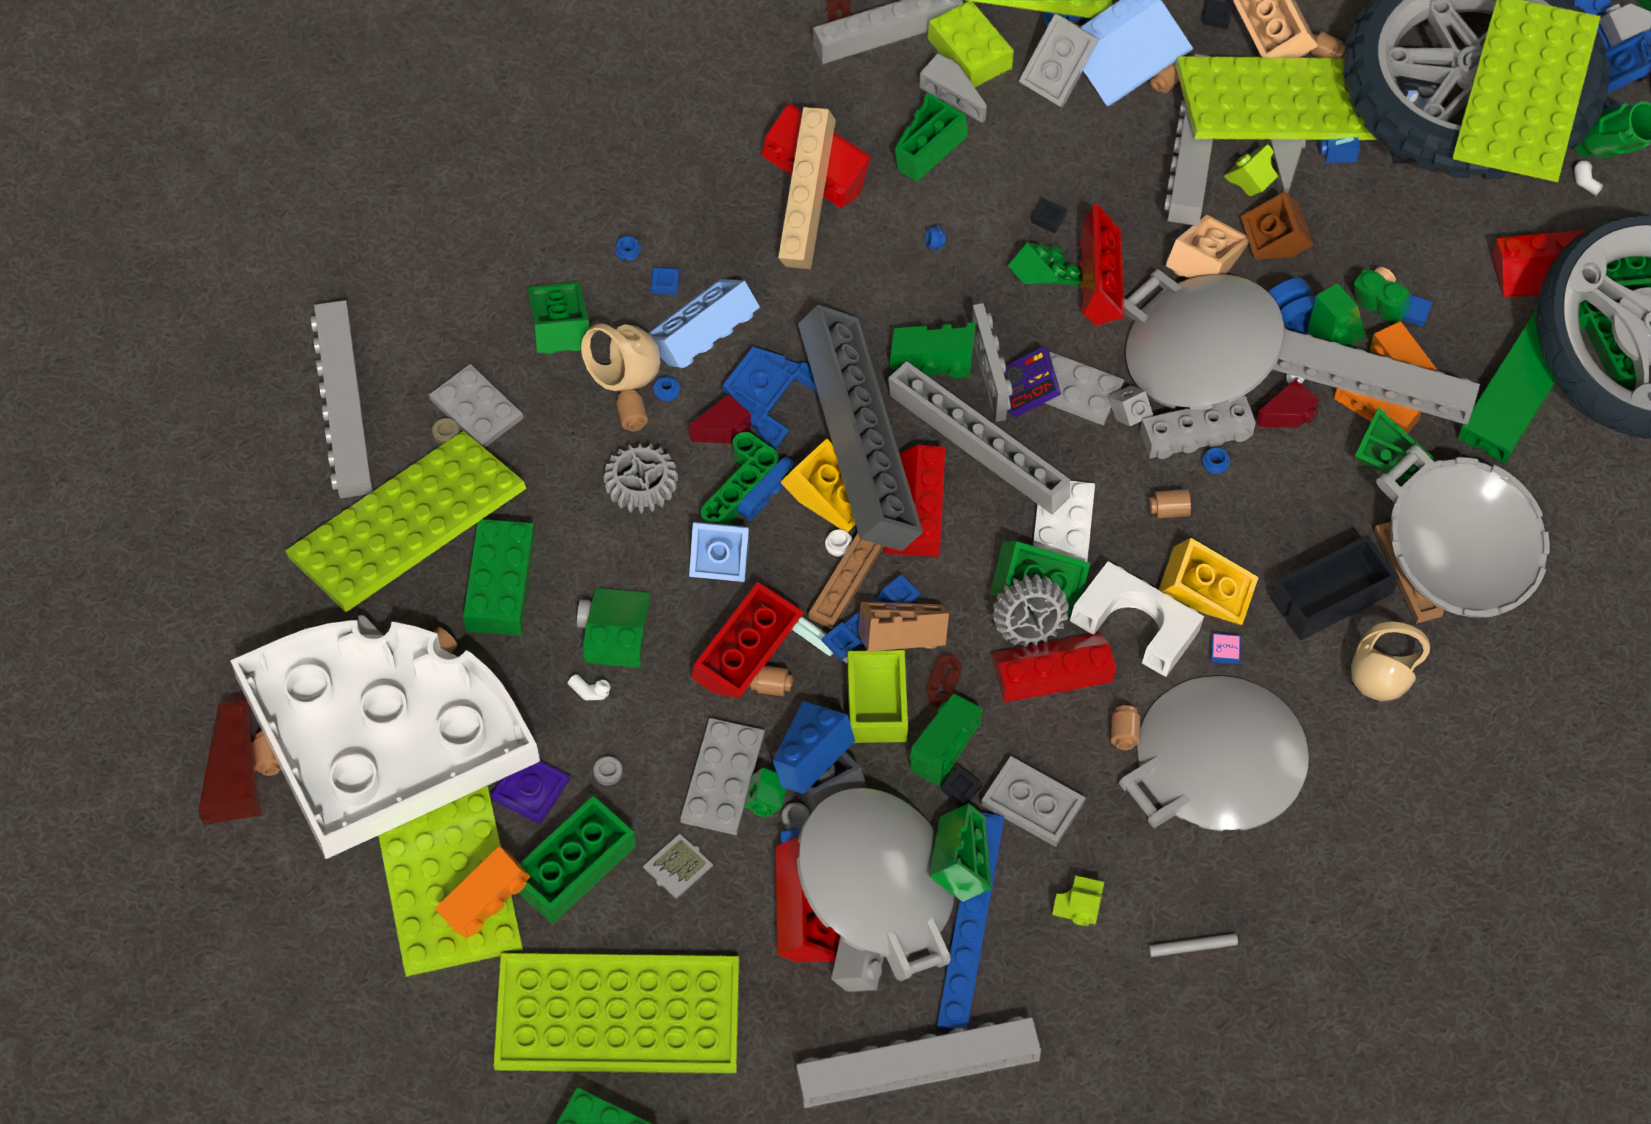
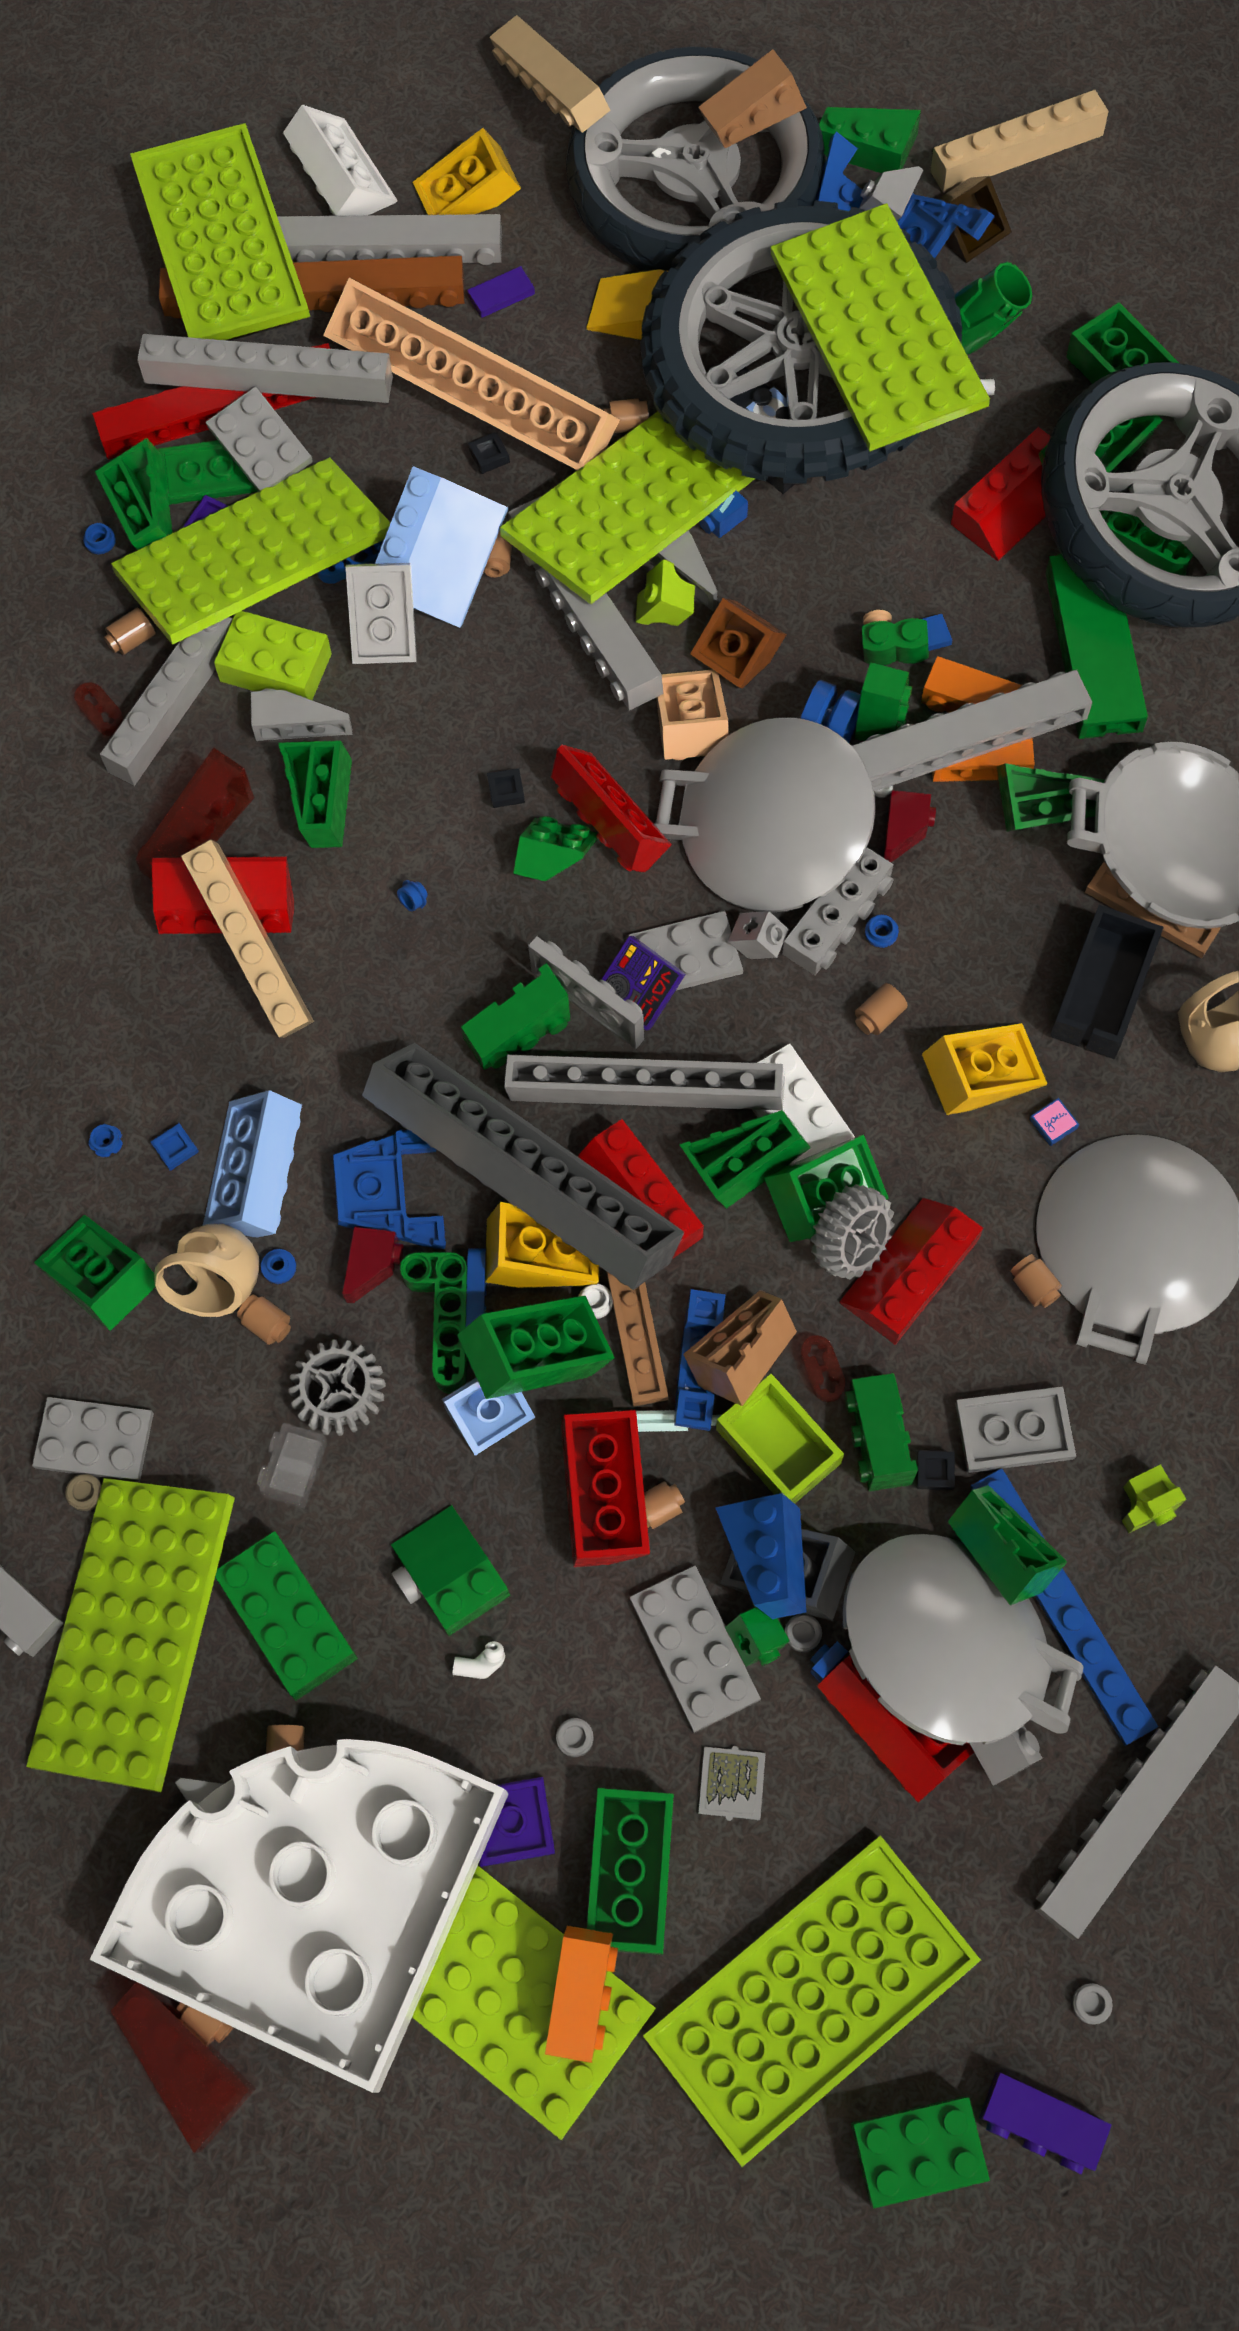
camera: 35 degrees left, 10 degrees up
white arch [1070,561,1204,677] -> none
none -> clear red wedge [135,747,254,880]
none -> clear brick [257,1423,328,1510]
none -> green brick [457,1295,615,1399]
none -> green wedge [679,1110,811,1209]

